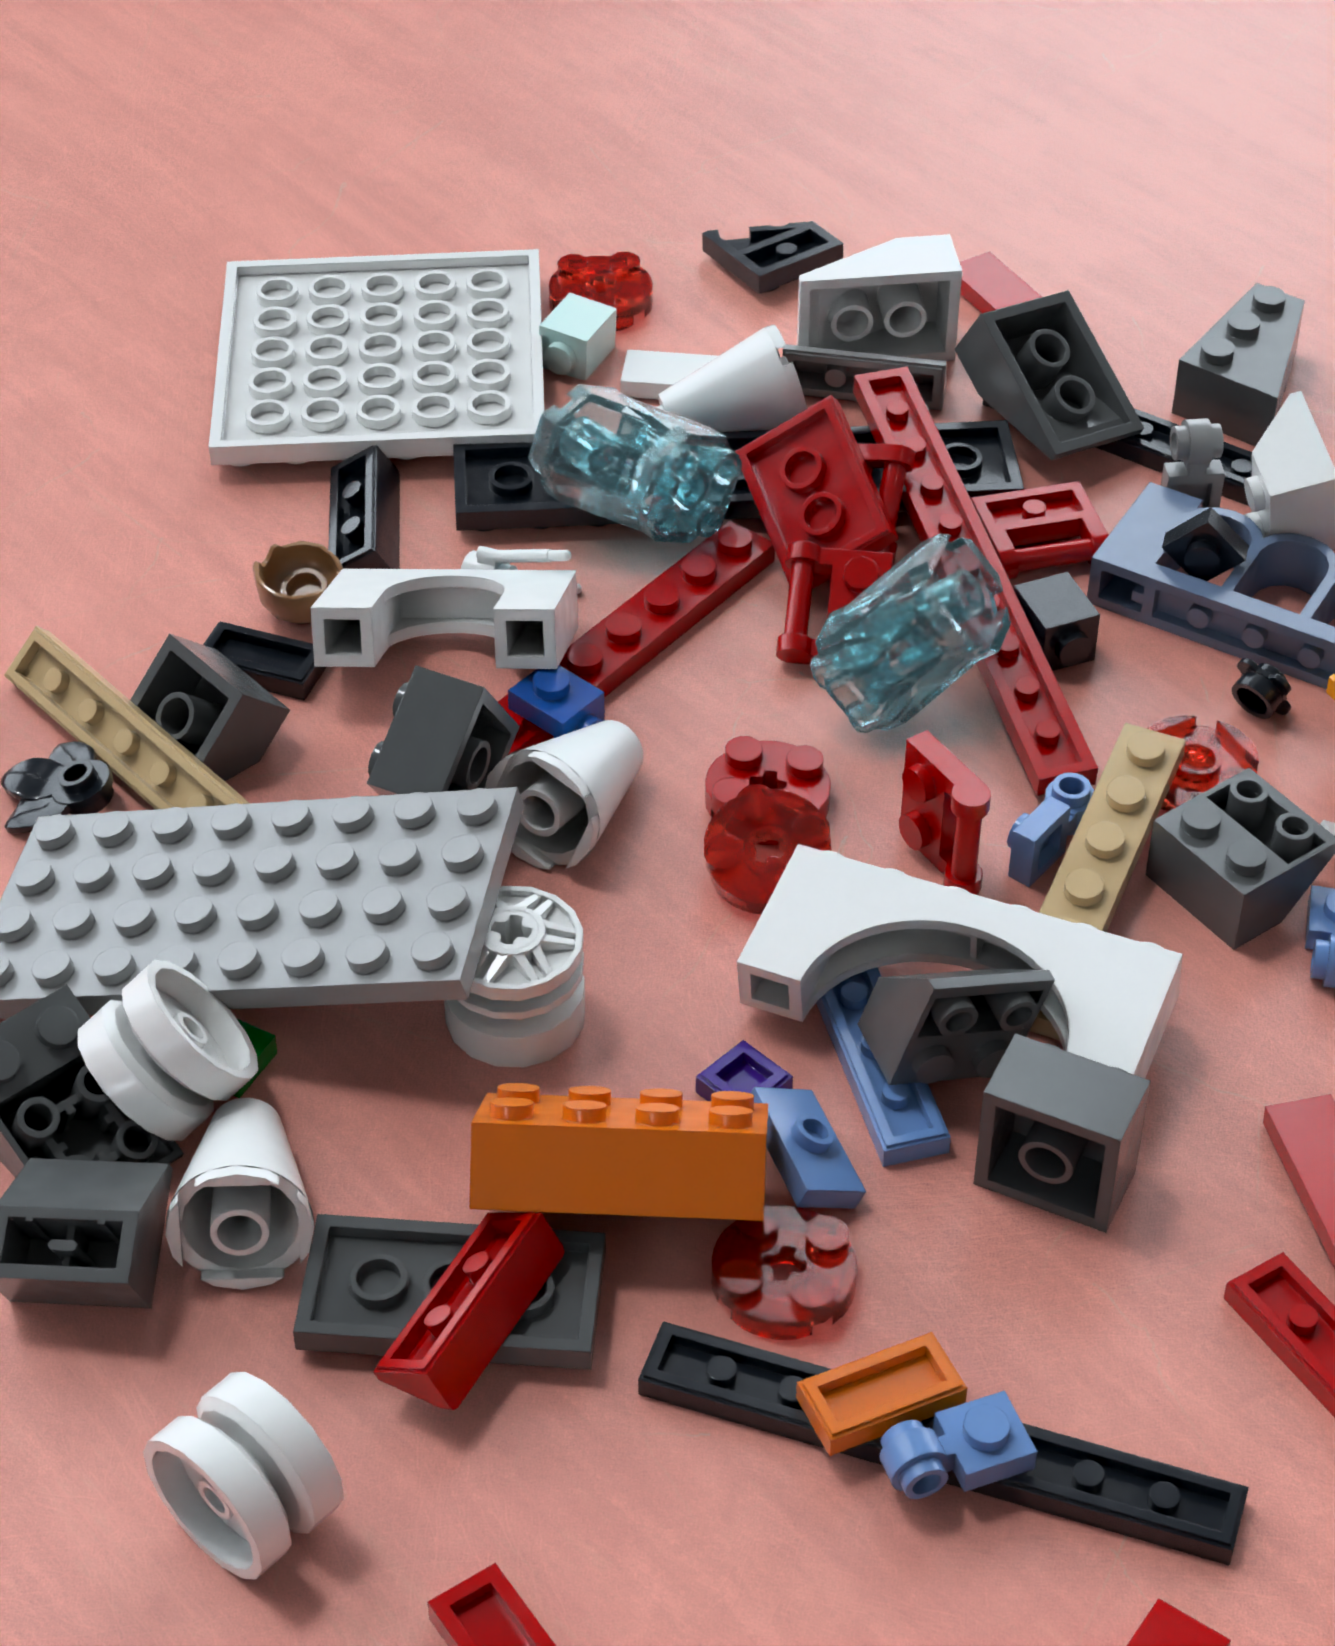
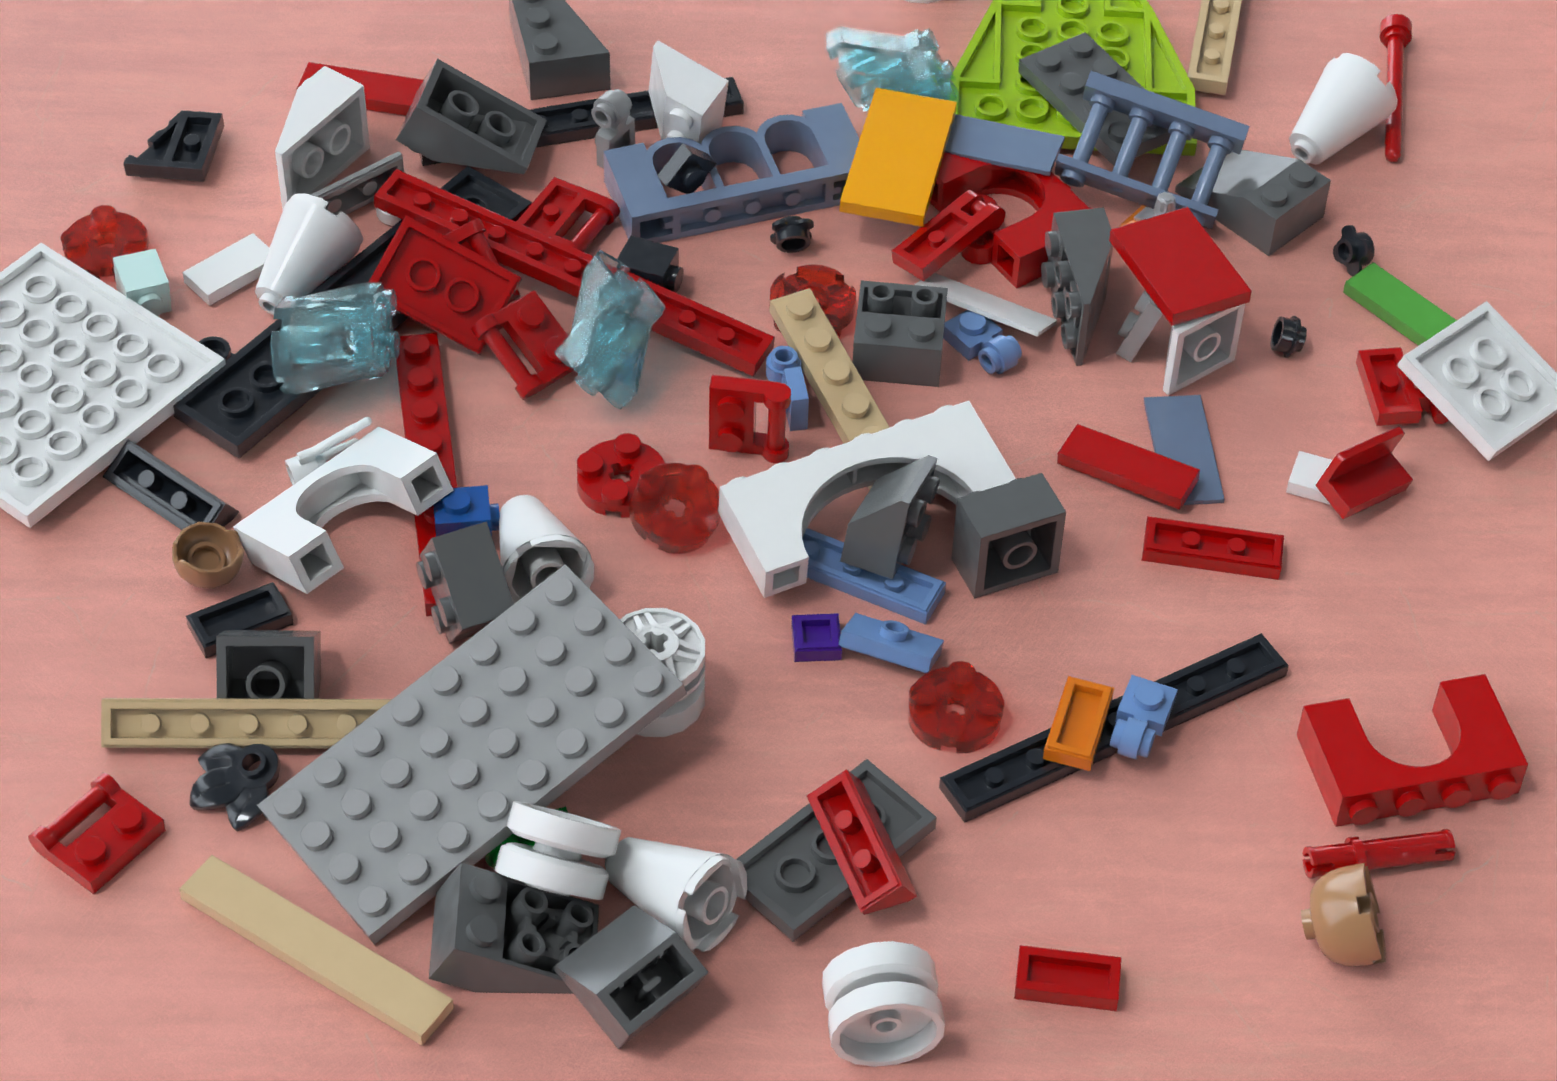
camera: 50 degrees left, 5 degrees up
orange brick [469,1083,769,1221] -> none

